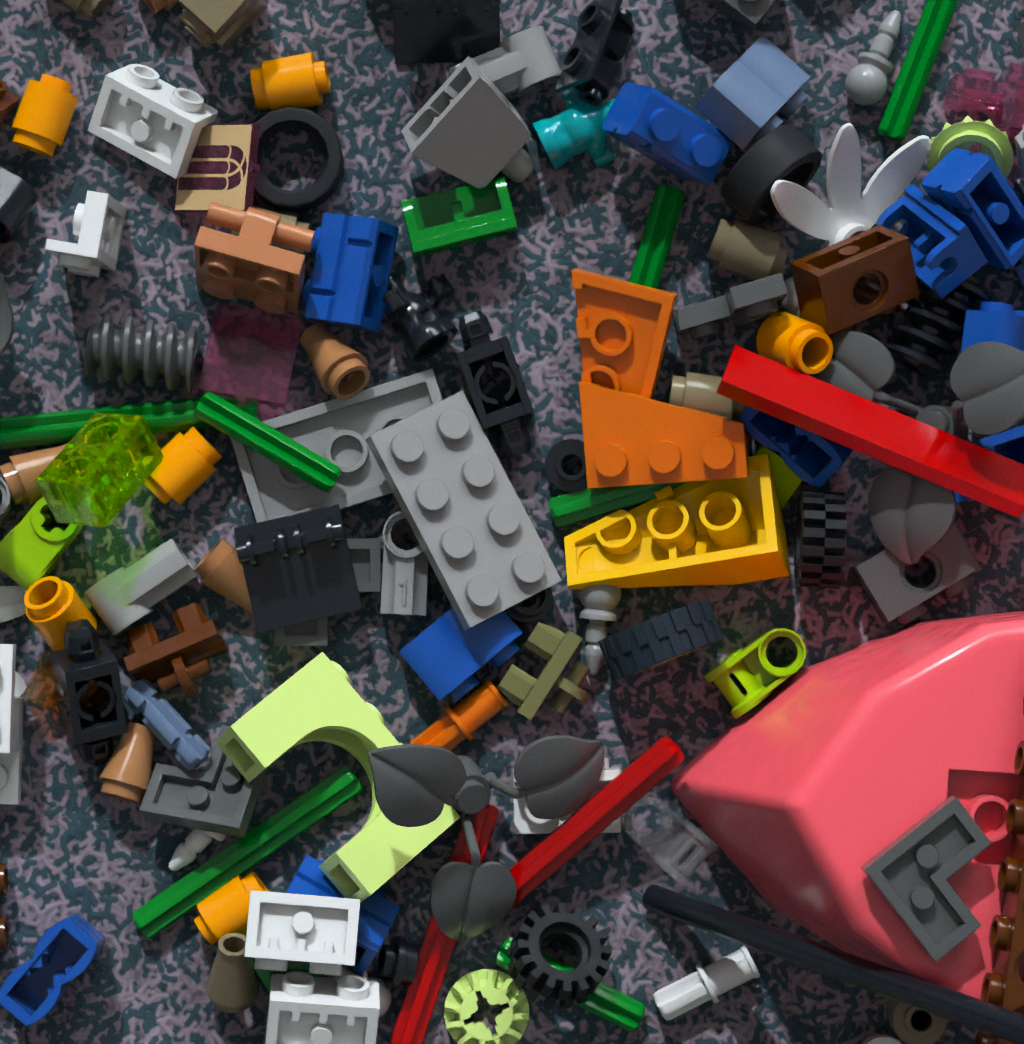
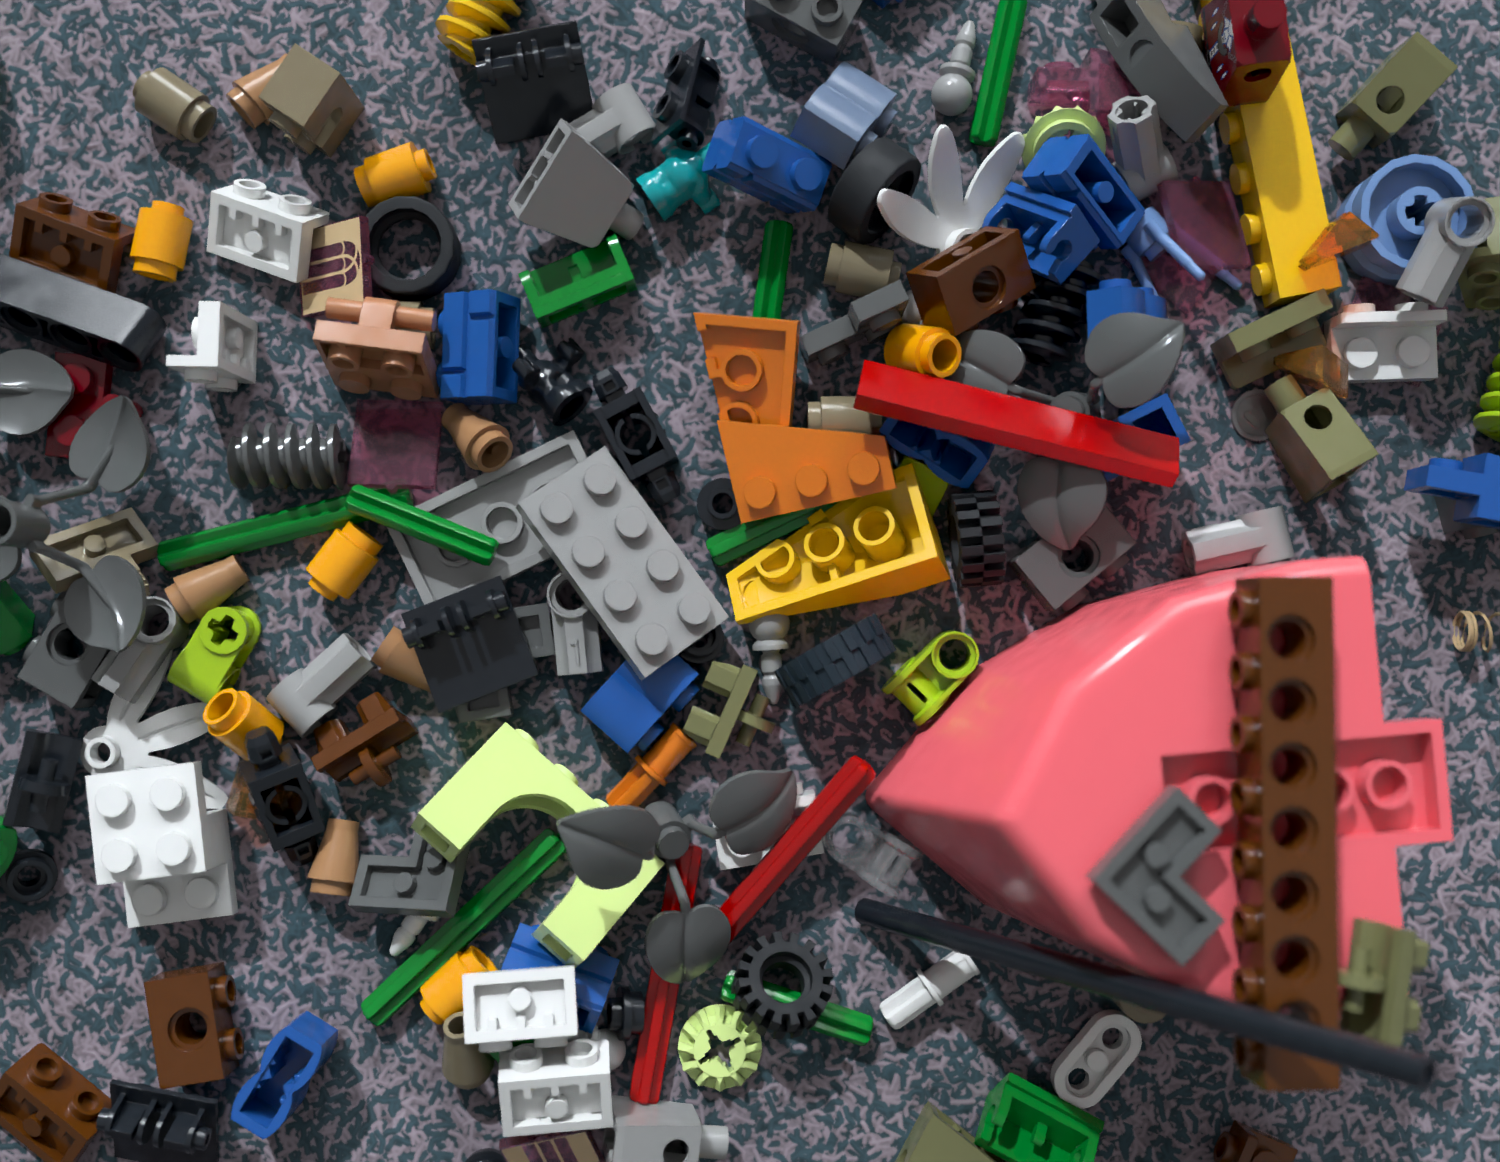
camera: 10 degrees left, 0 degrees up
clear neon green brick [35,413,164,527] -> none
sand blue axle [124,678,210,771] -> none

